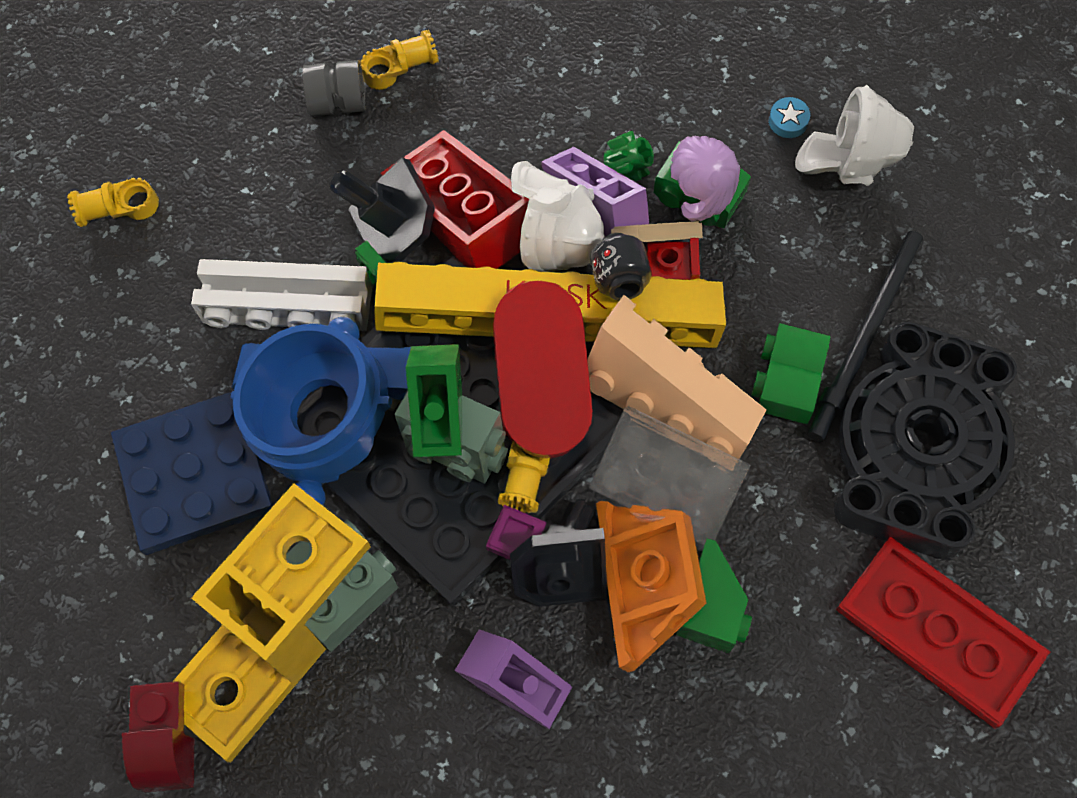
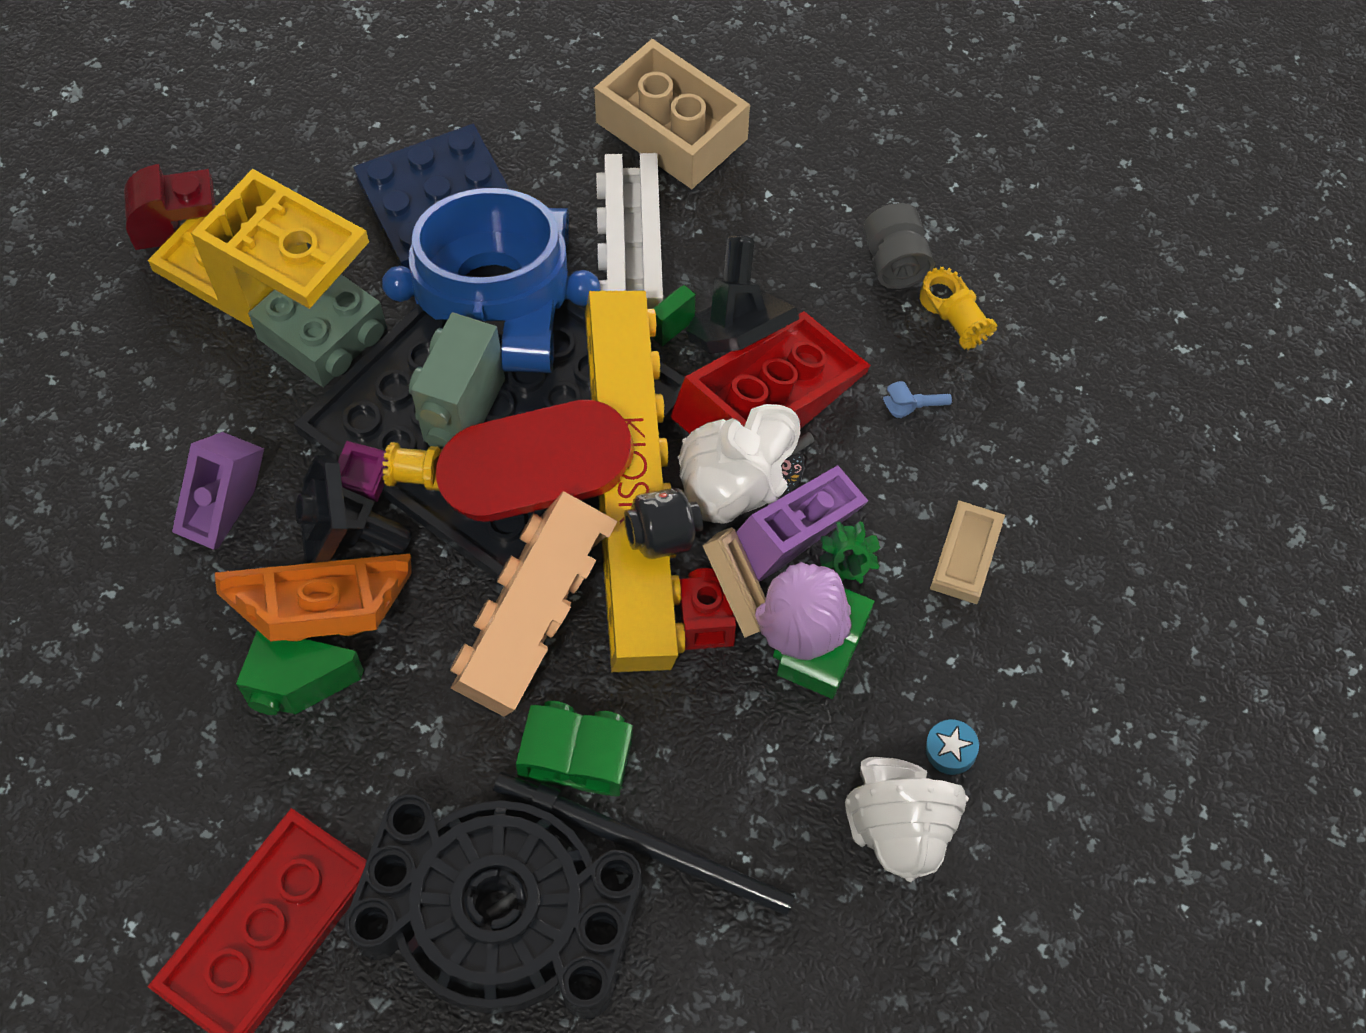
camera: 80 degrees right, 5 degrees down
yellow connector [67,178,159,227] -> none
green slope [406,345,462,457] -> none
clear plate [589,406,751,545] -> none
none -> tan brick [594,39,750,189]
none -> medium blue hand [883,381,952,418]
none -> tan tile [930,501,1005,604]

